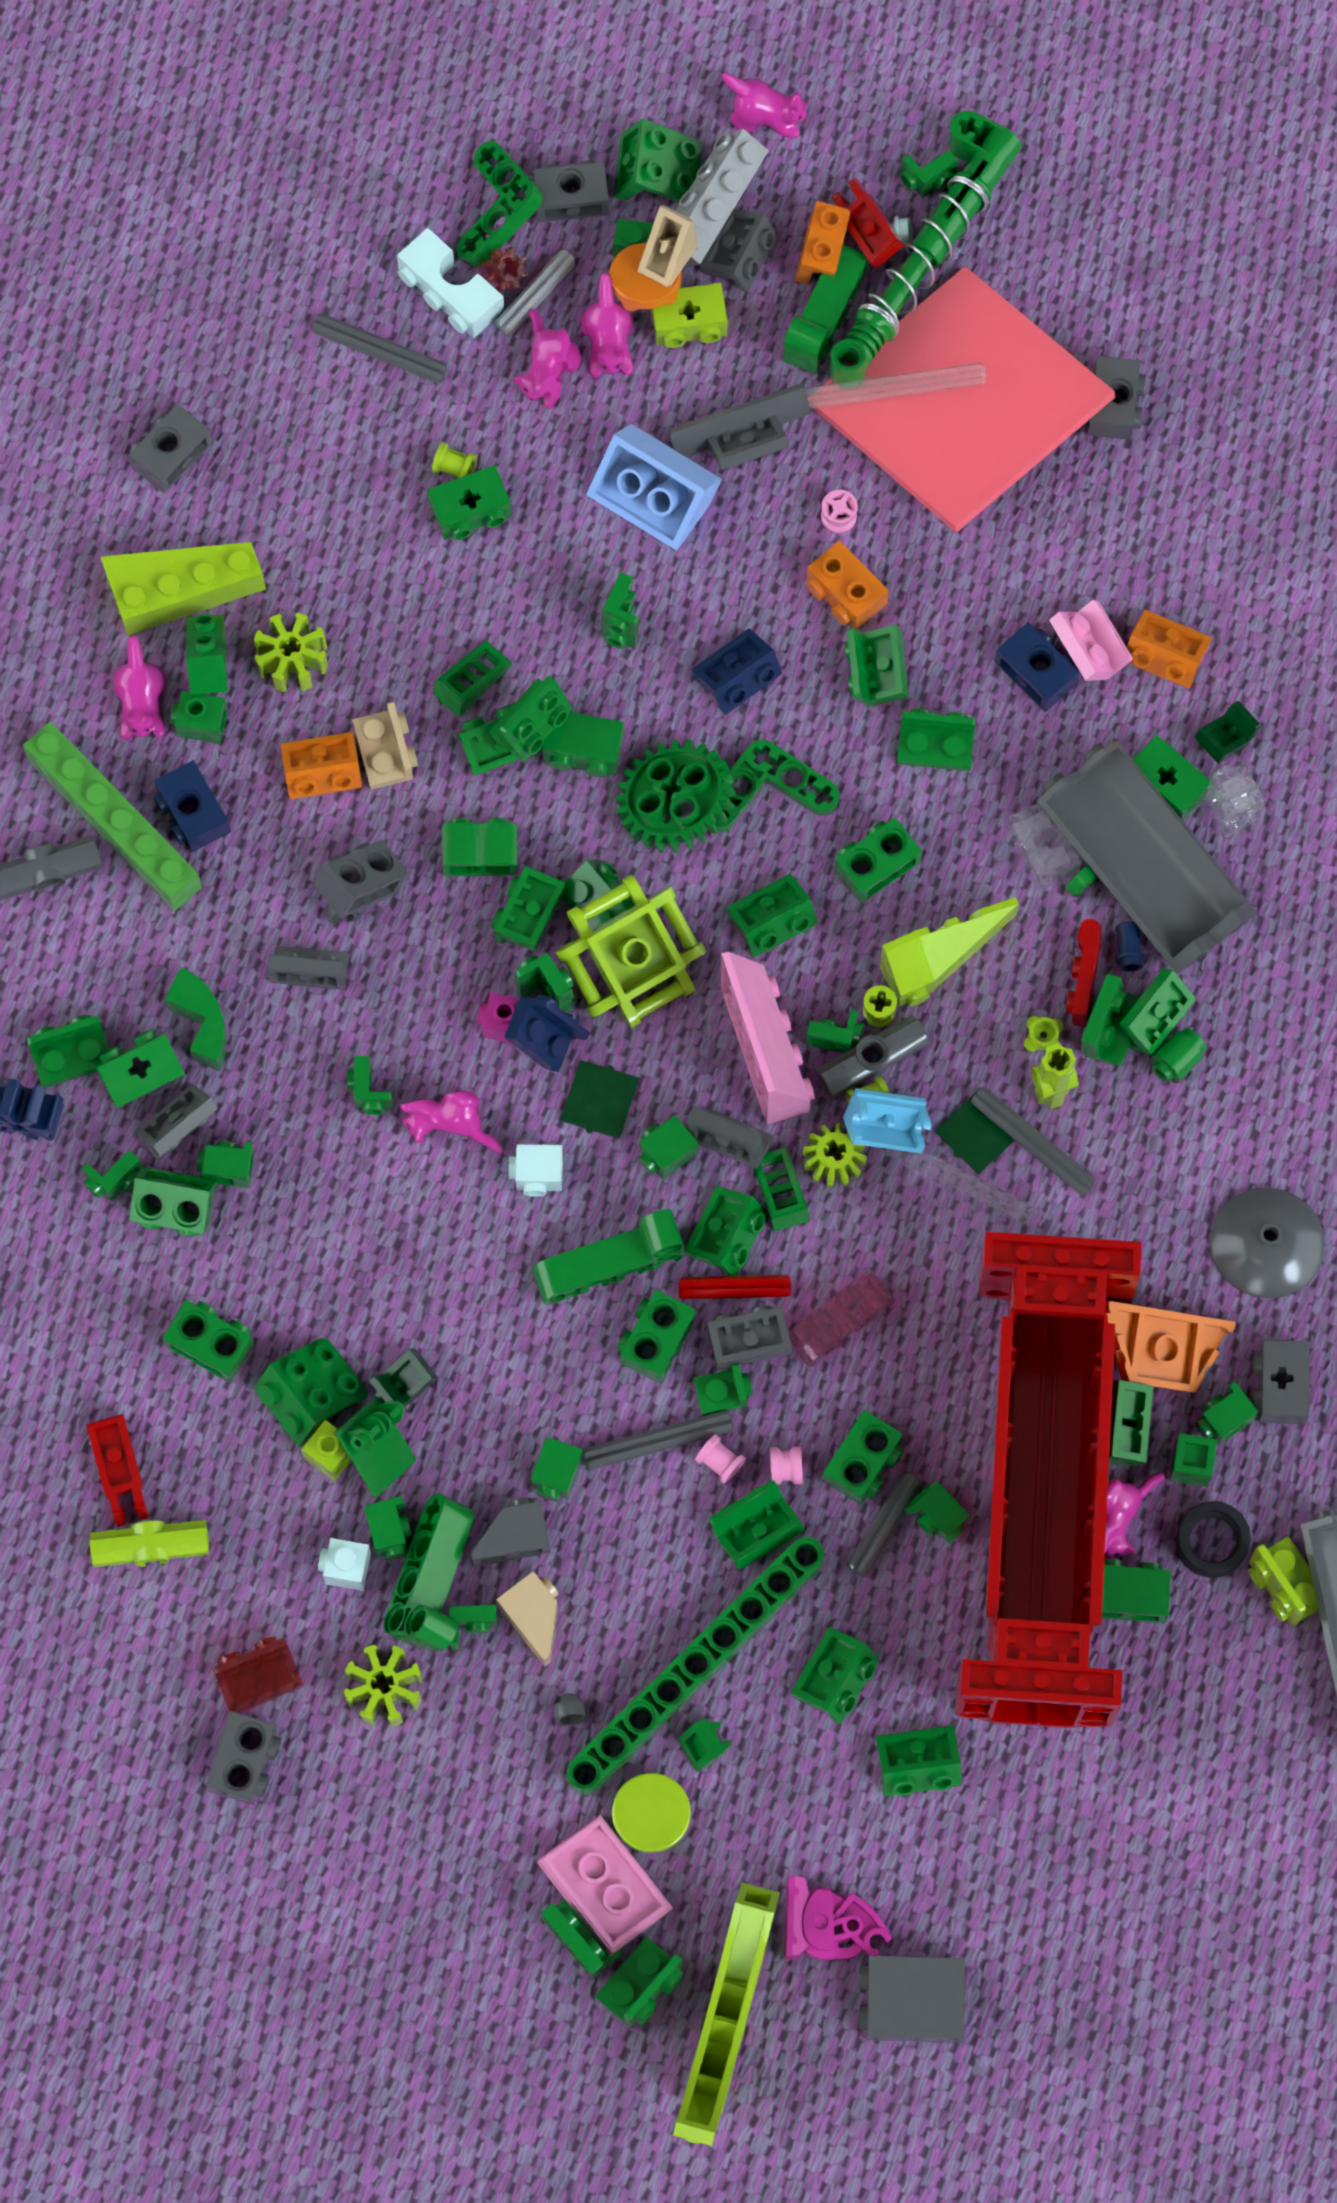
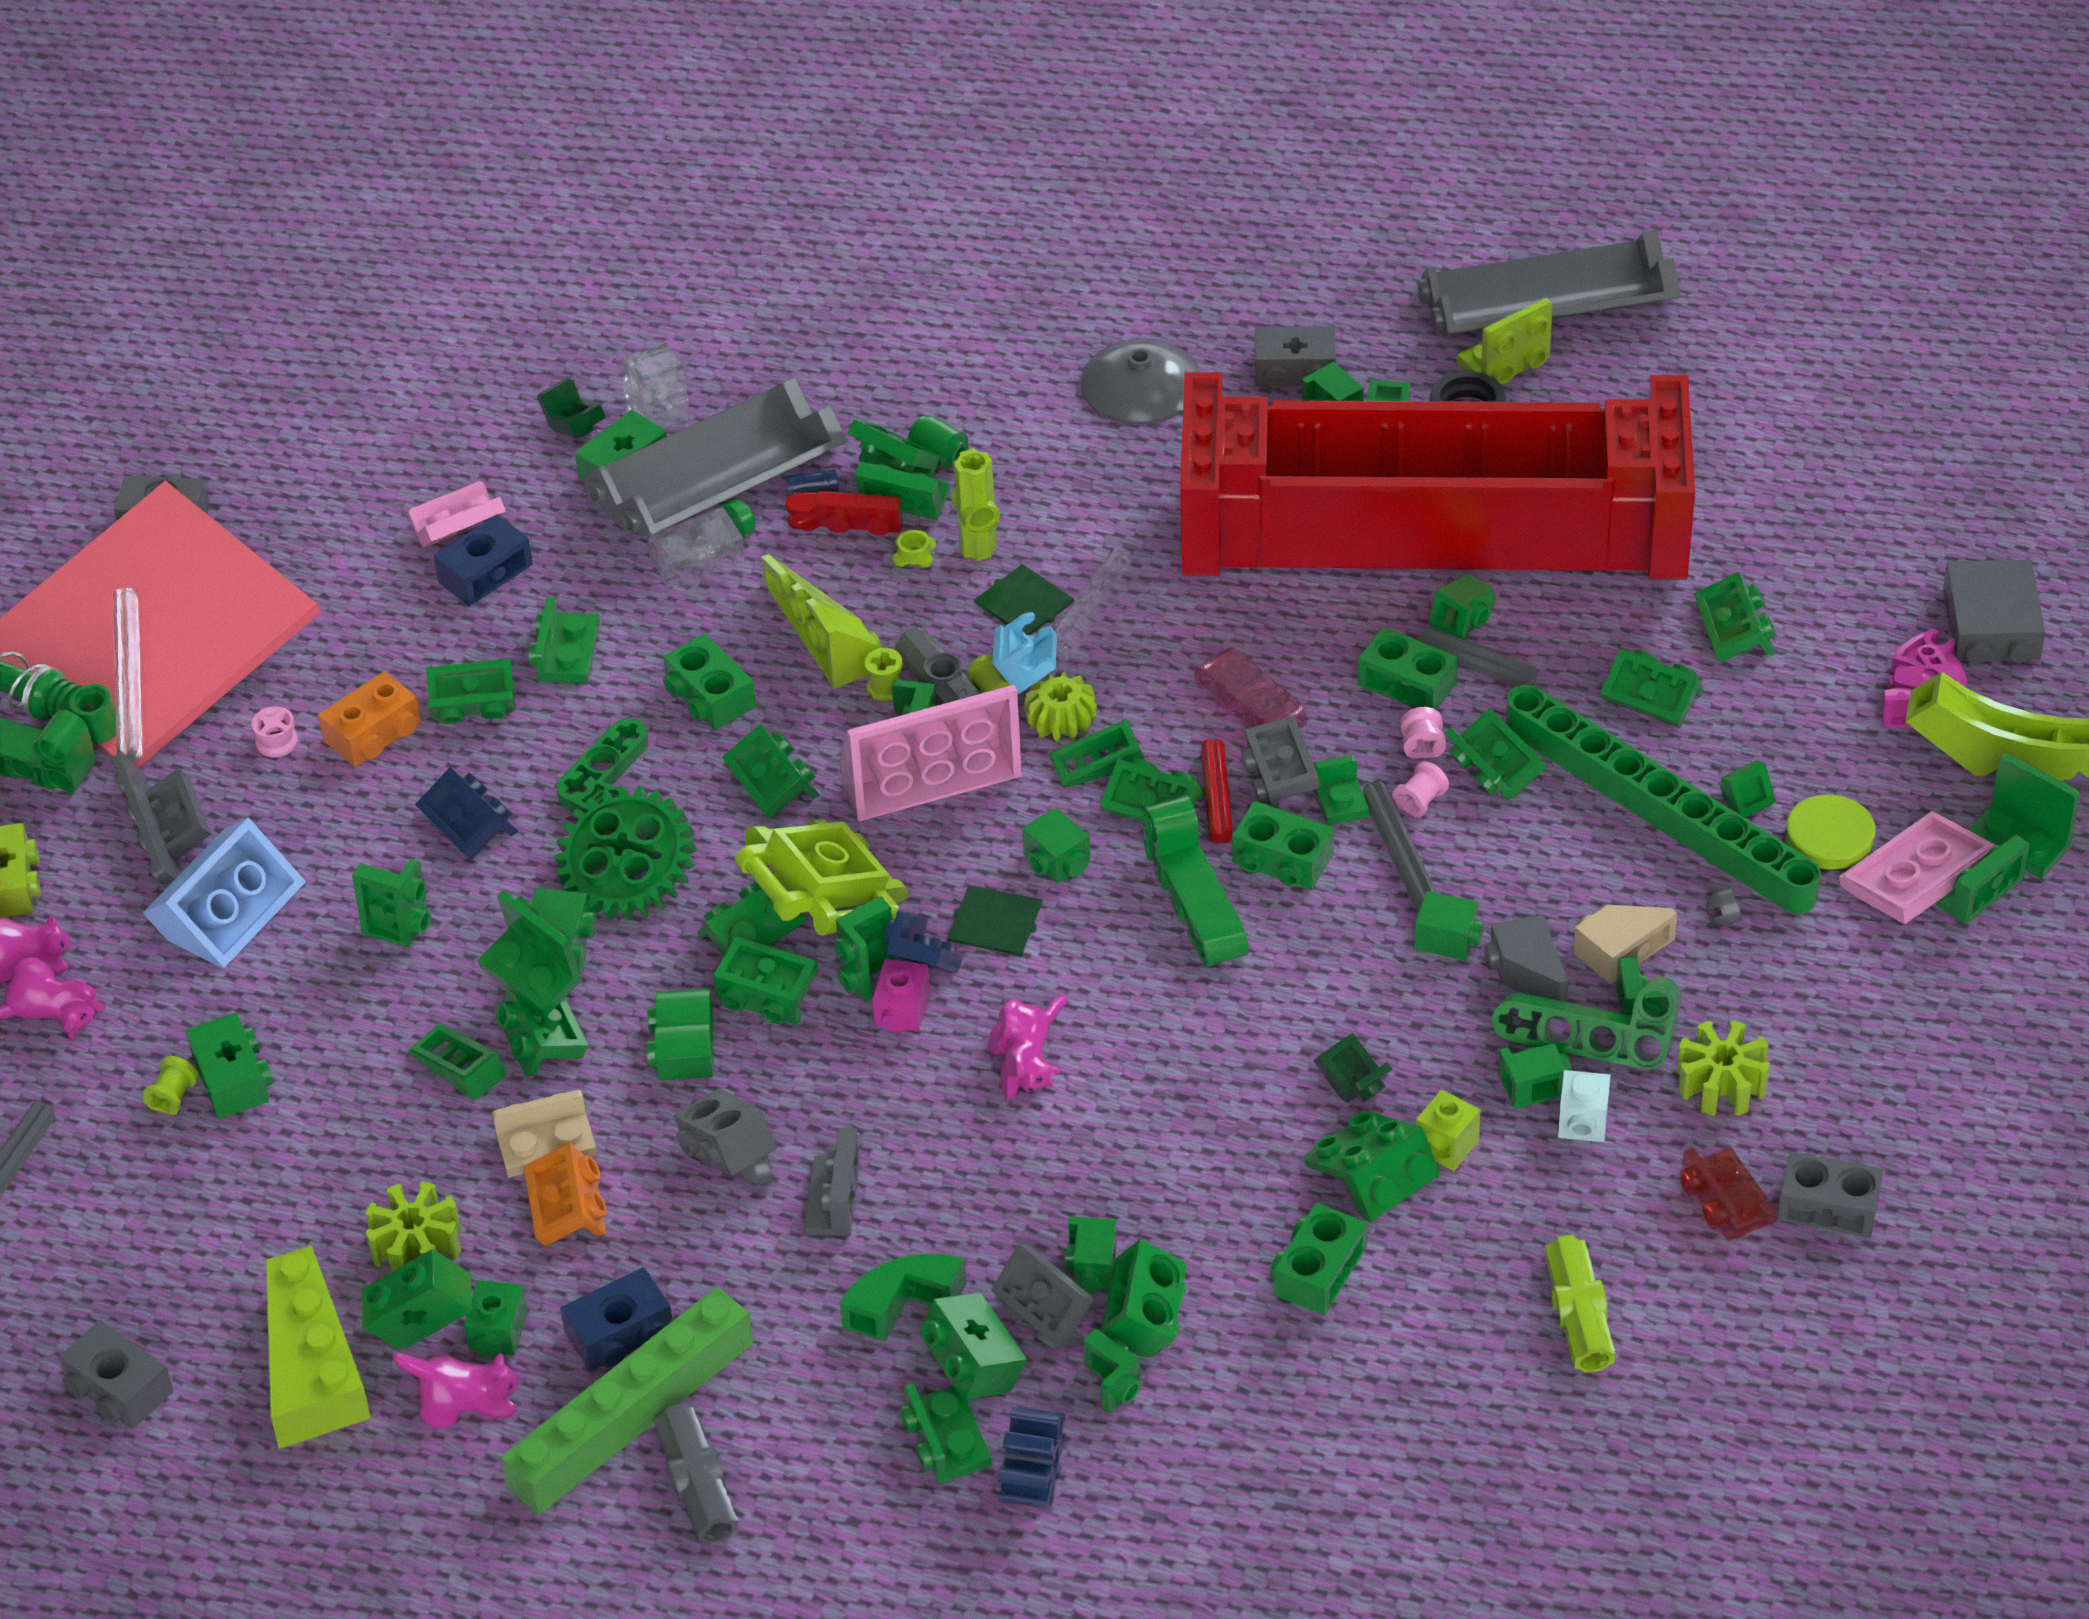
camera: 90 degrees left, 25 degrees down
red hinge [86,1414,149,1527] -> none
green hinge [334,1396,416,1498] -> none
green bracket [347,1056,394,1115] -> none
light aqua brick [509,1144,563,1197] -> none
dark grey bracket [687,1106,773,1169] -> none
dark grey axle [971,1087,1096,1196] -> none
orange bracket [1127,609,1212,688] -> none

